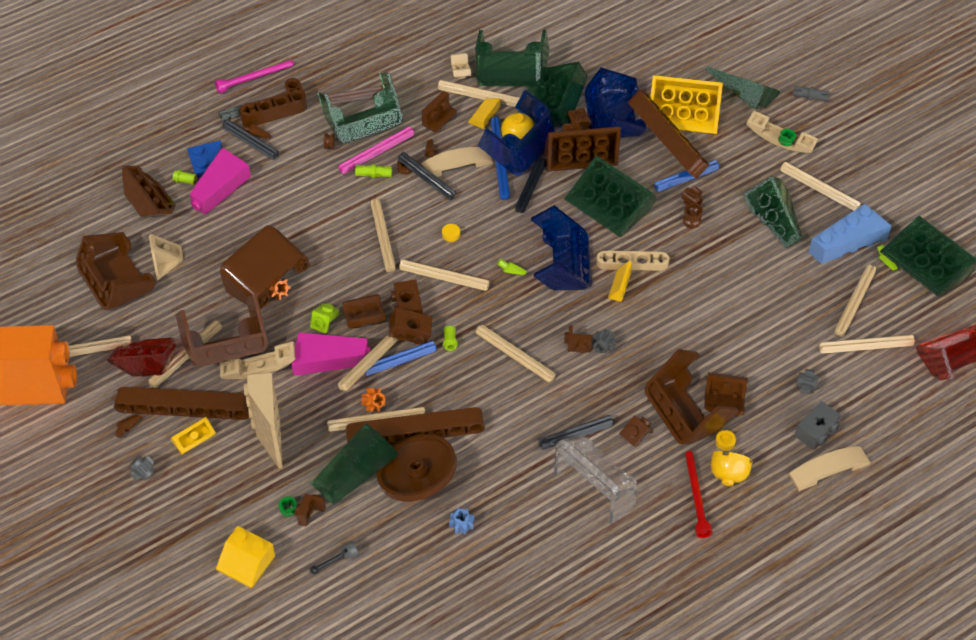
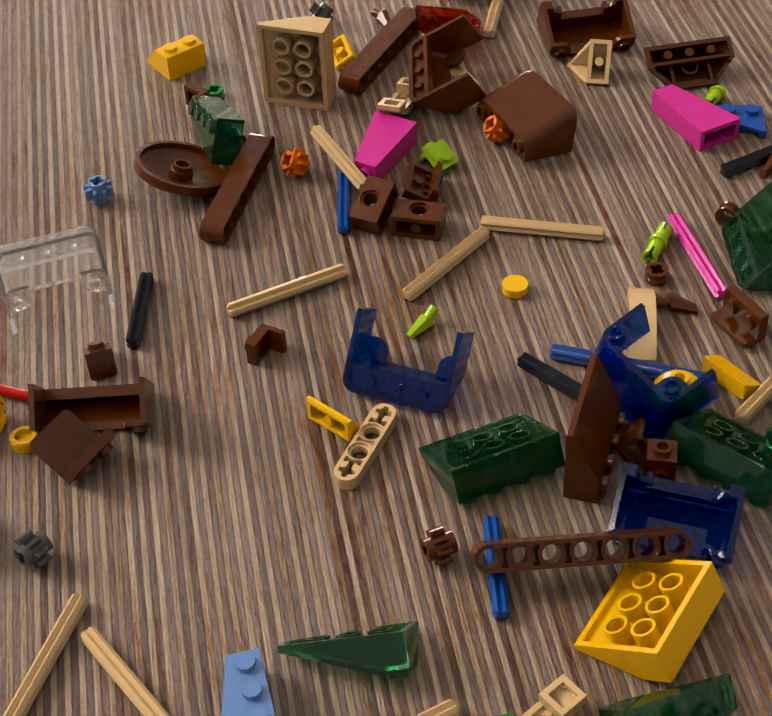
camera: 115 degrees right, 10 degrees down
hinge [310,540,359,574] -> none
tan axle [327,407,426,432] -> none
black axle [398,152,456,200] -> none
lime pin [443,325,458,351] -> none
dark grey gear [592,329,617,353] -> none
reddish brown wheel [683,203,703,229] -> none

